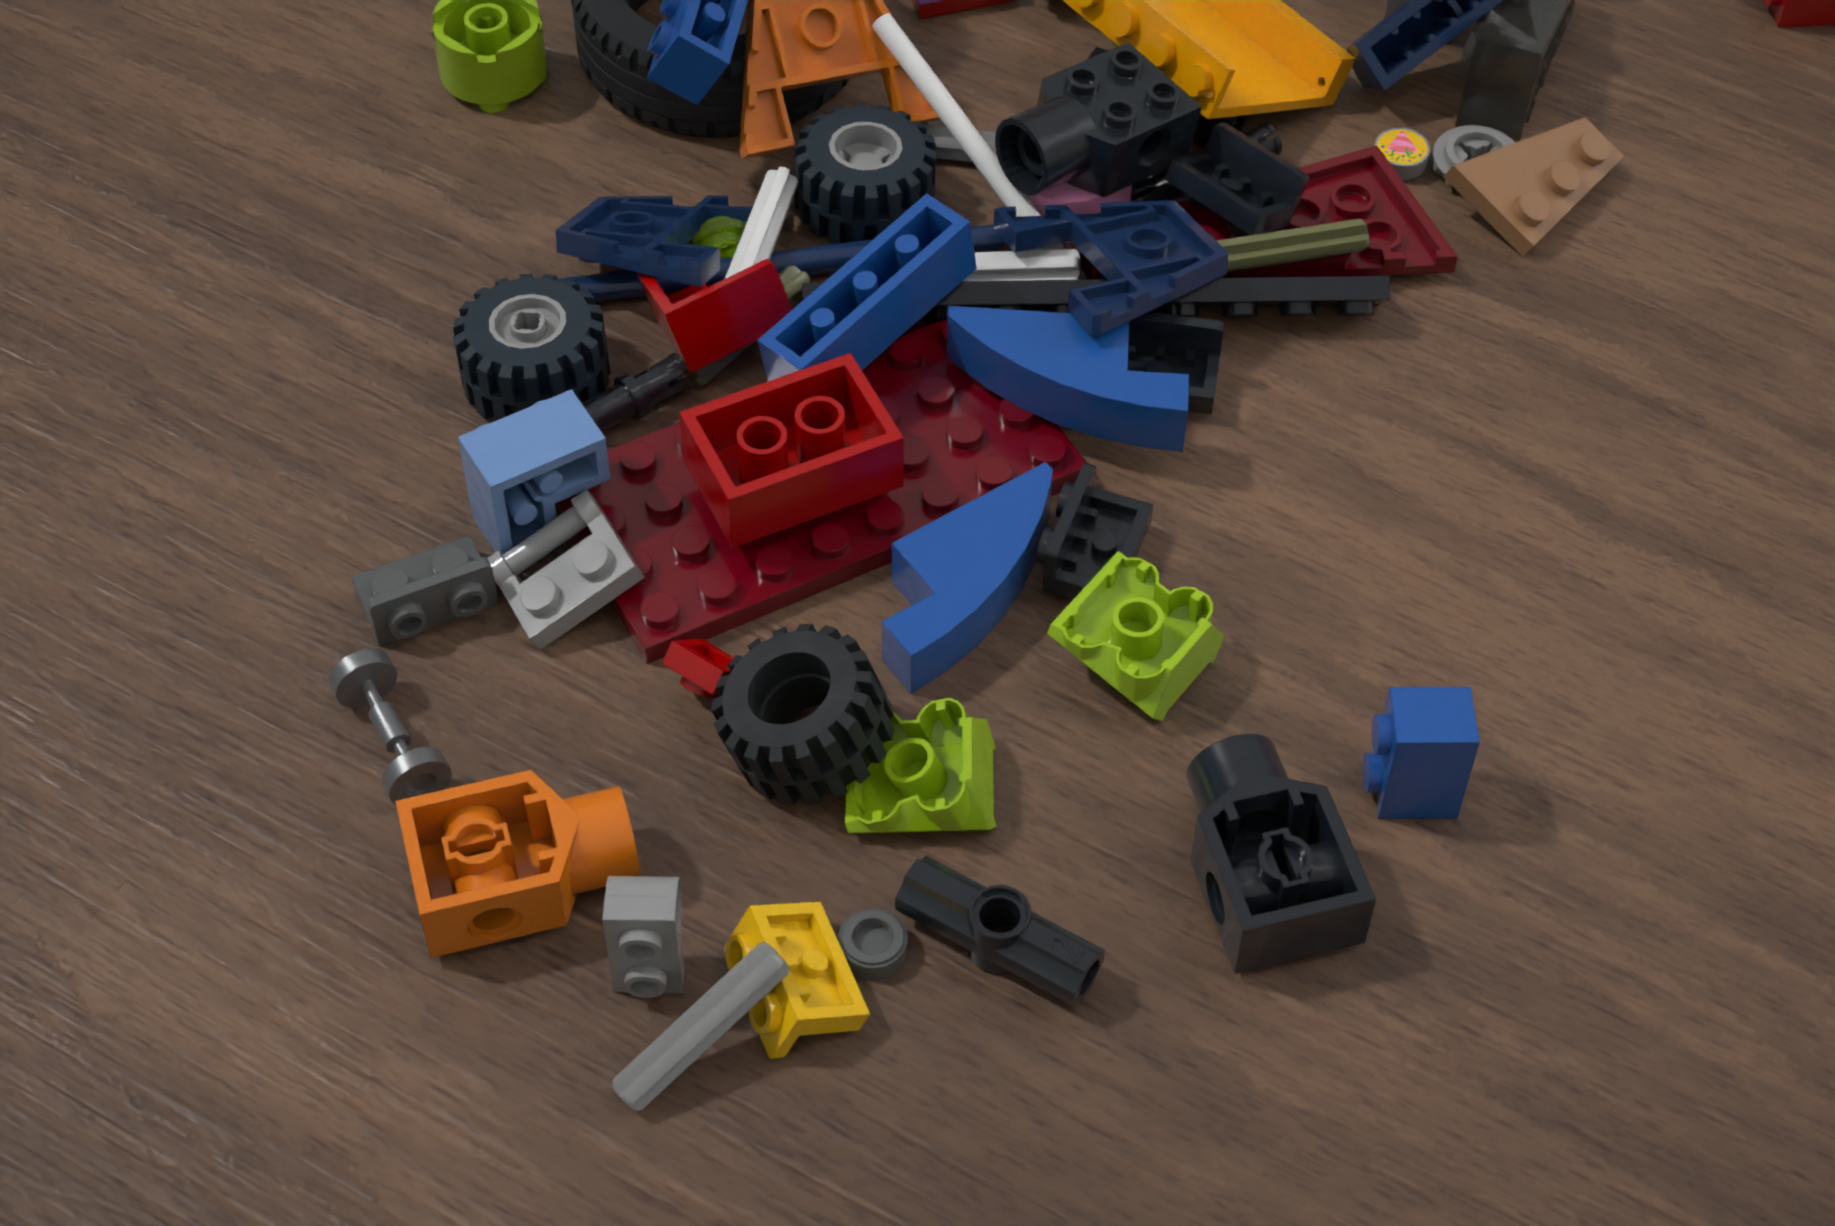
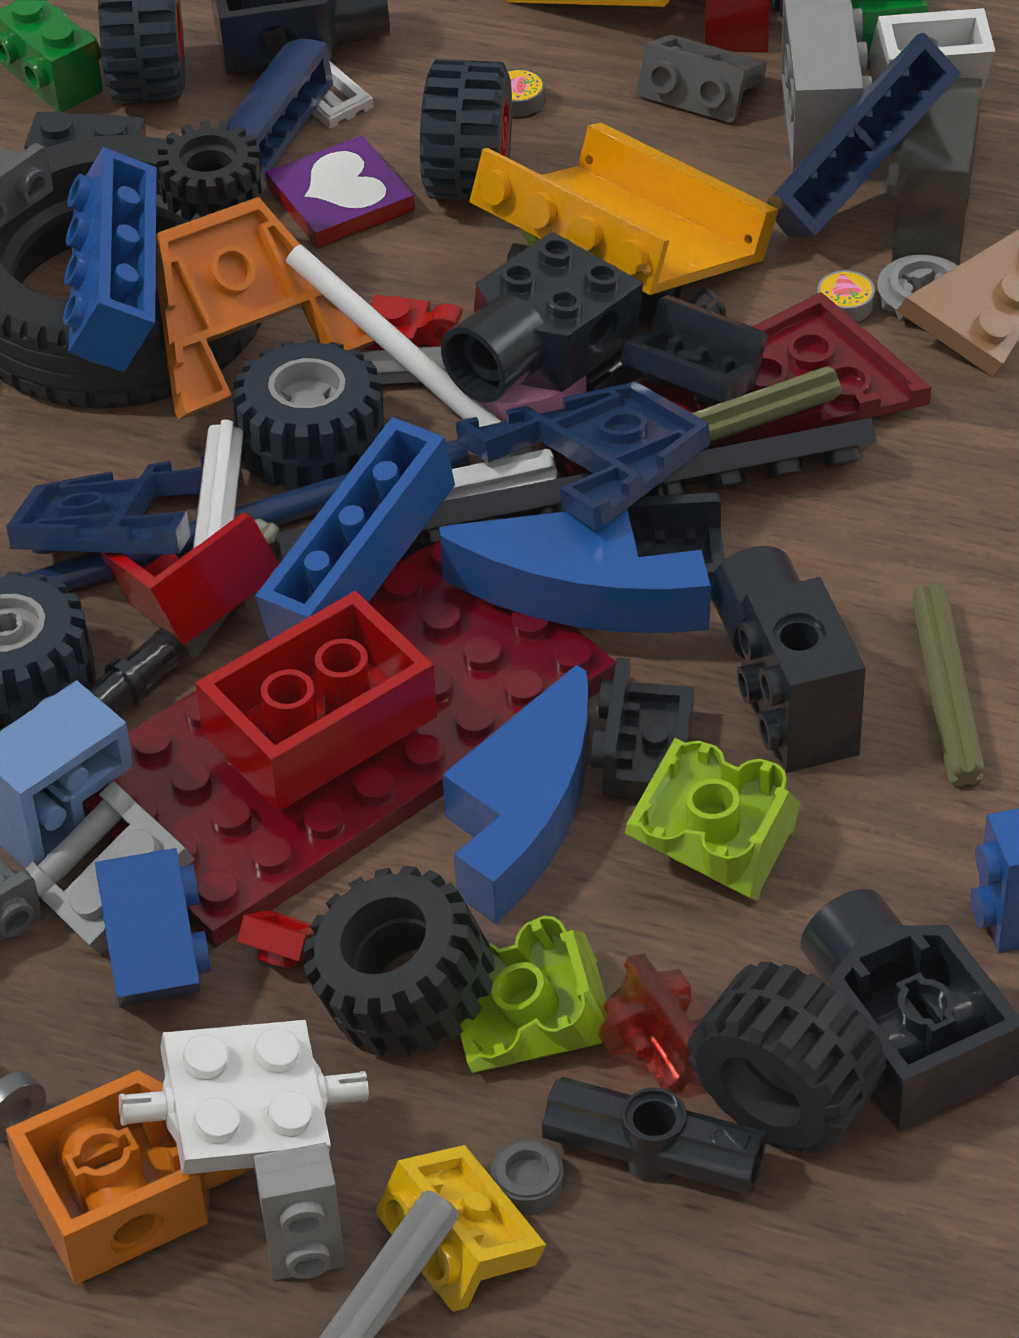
camera: 10 degrees left, 5 degrees down
clear neon green plate [692,216,746,258] -> none
none -> blue brick [94,848,211,1007]
none -> white plate [119,1020,369,1175]
none -> red plate [363,294,463,351]
none -> clear red hips [598,953,701,1093]
none -> black tyre [687,962,887,1154]
none -> black brick [709,546,866,773]
none -> olive axle [912,583,985,787]

